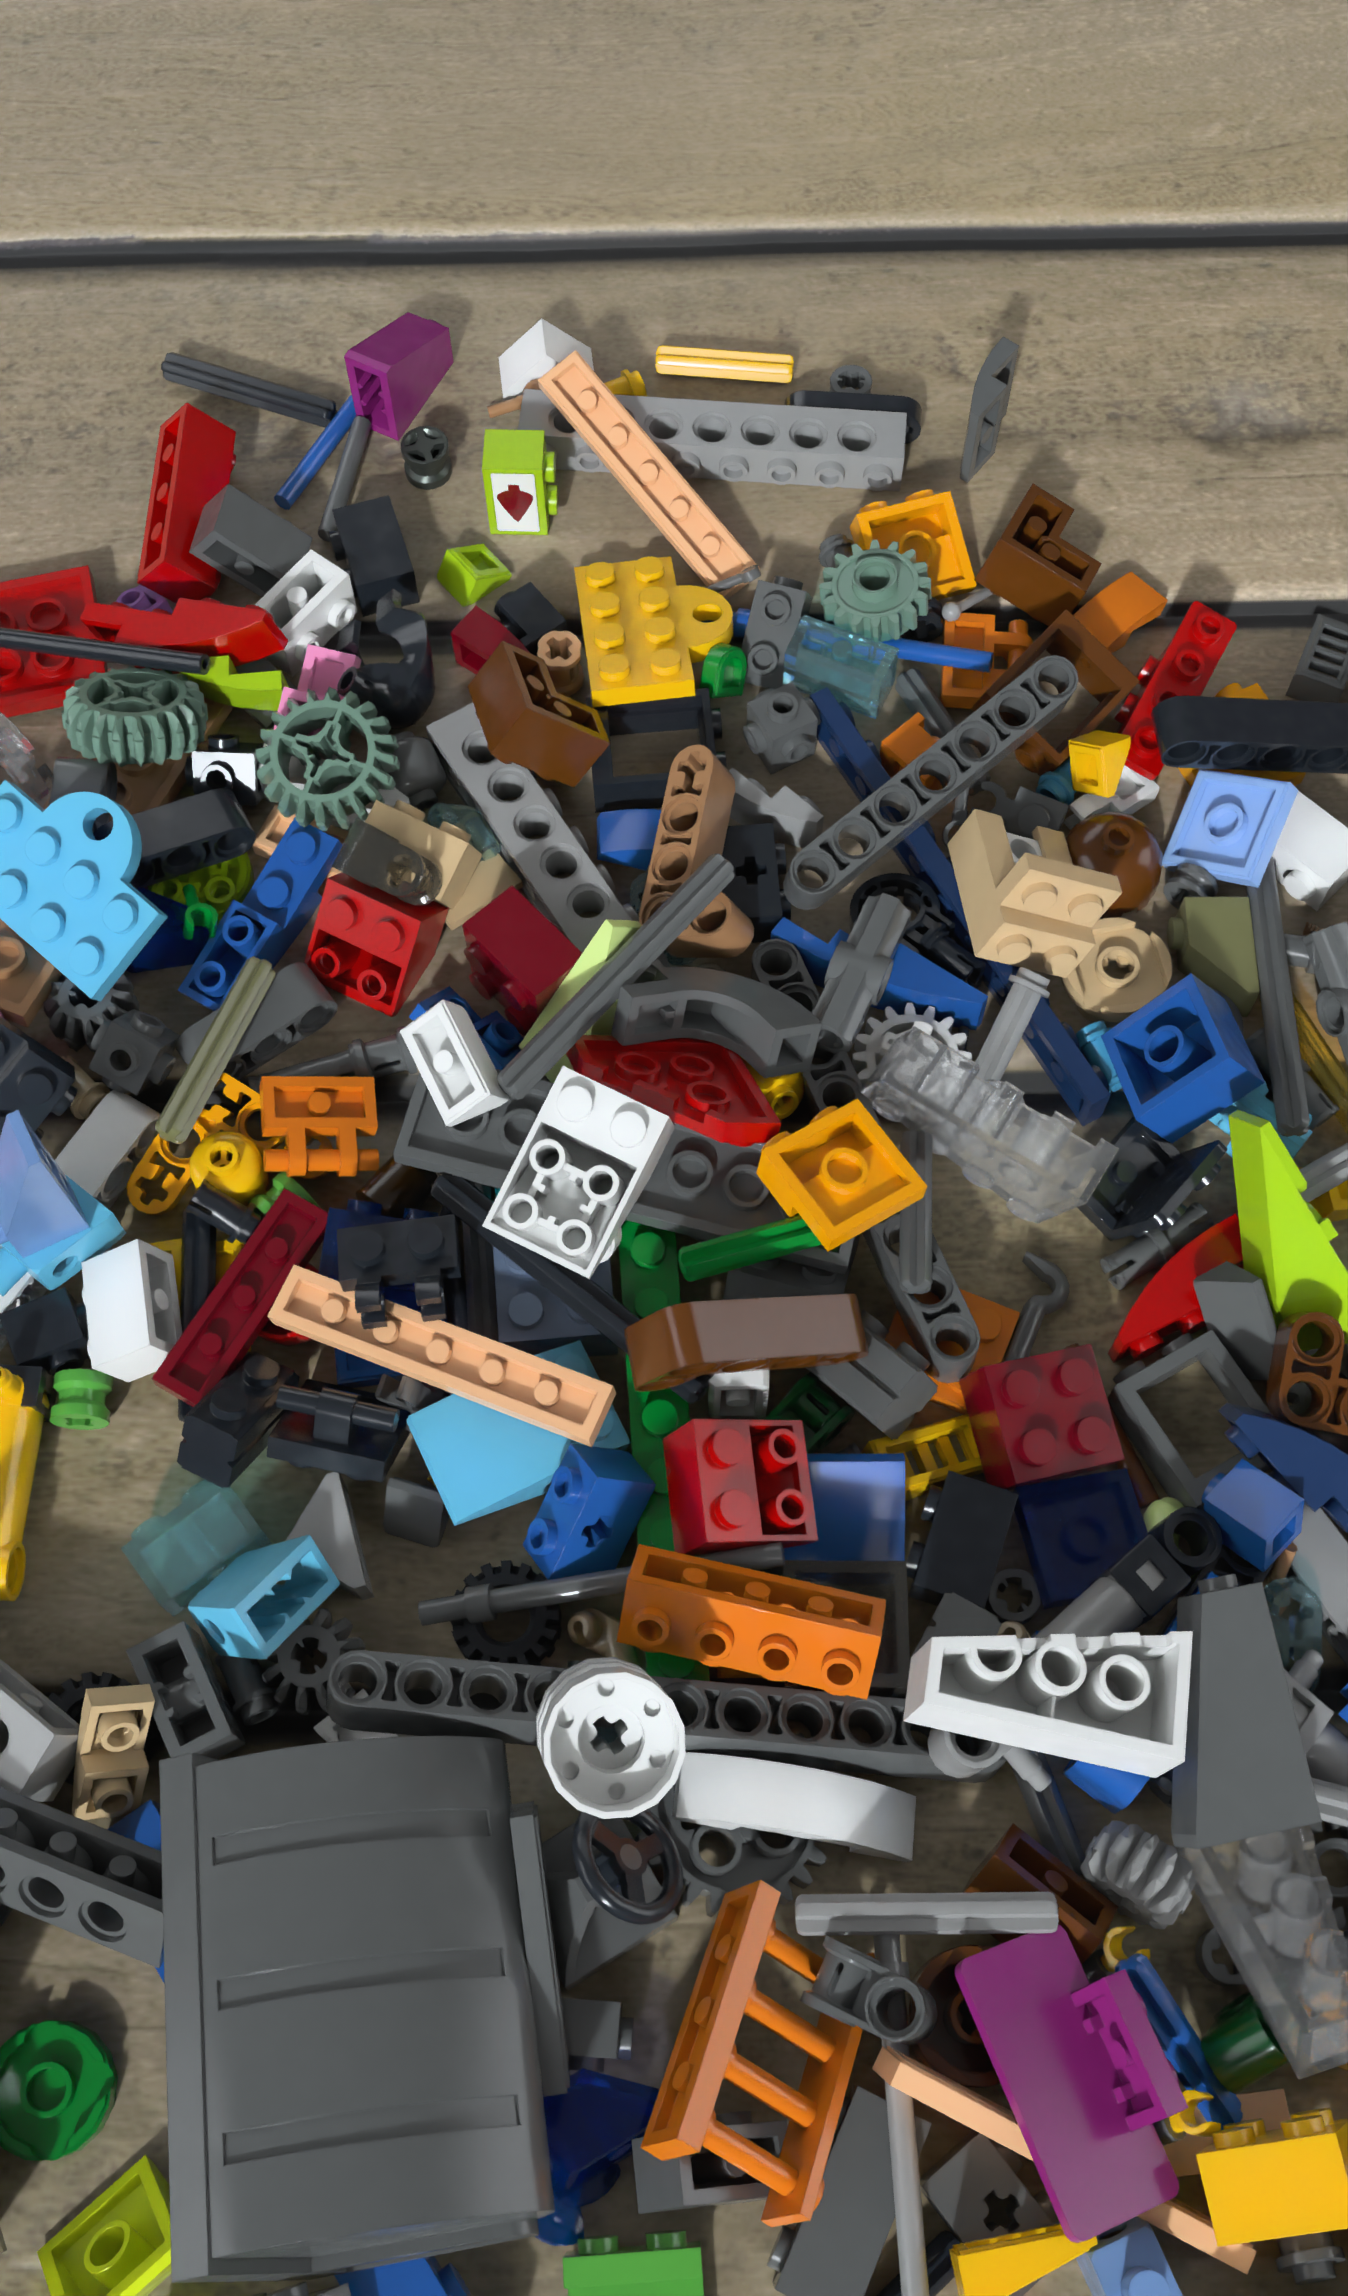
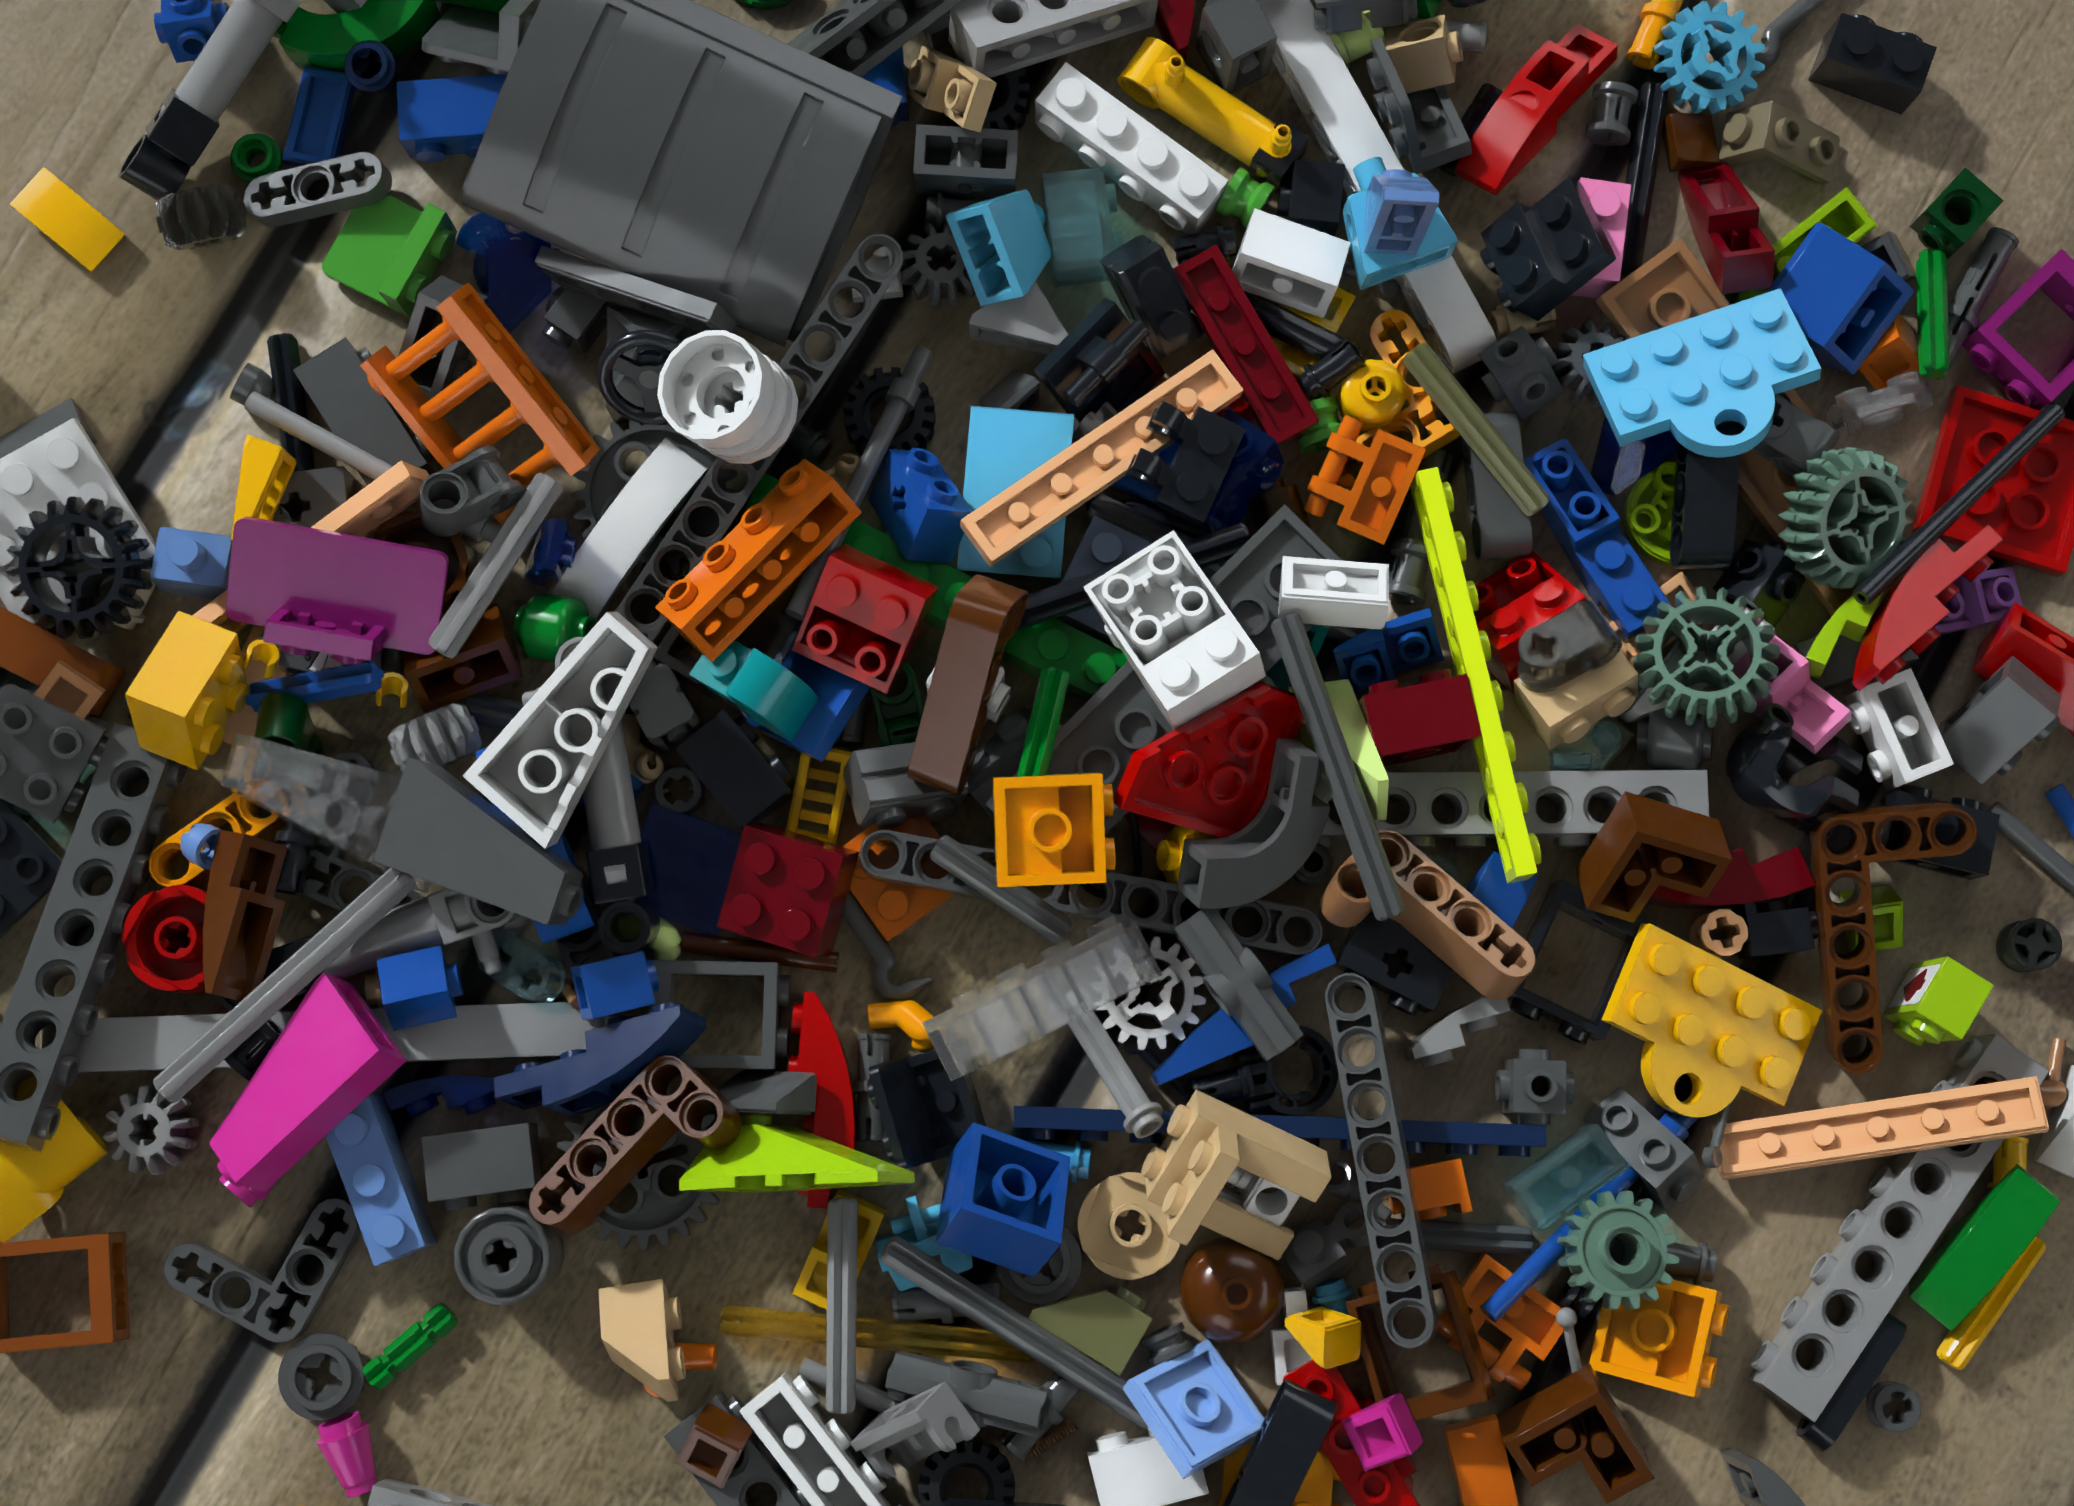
camera: 115 degrees right, 15 degrees up
green hand [182,884,218,940] -> none
green tile [699,643,747,699] -> none
none -> green head [514,594,596,662]
none -> clear blue slope [524,518,578,586]
none -> teal brick [689,640,819,742]
none -> light orange arm [868,1000,941,1052]
none -> white brick [1035,62,1229,235]
none -> black pin [1172,222,1238,266]
none -> dark pink slope [1341,1393,1423,1471]
none -> neon yellow plate [1410,467,1541,884]
none -> reddish brown beam [1810,802,1977,1074]
none -> green slope [1908,1164,2060,1331]

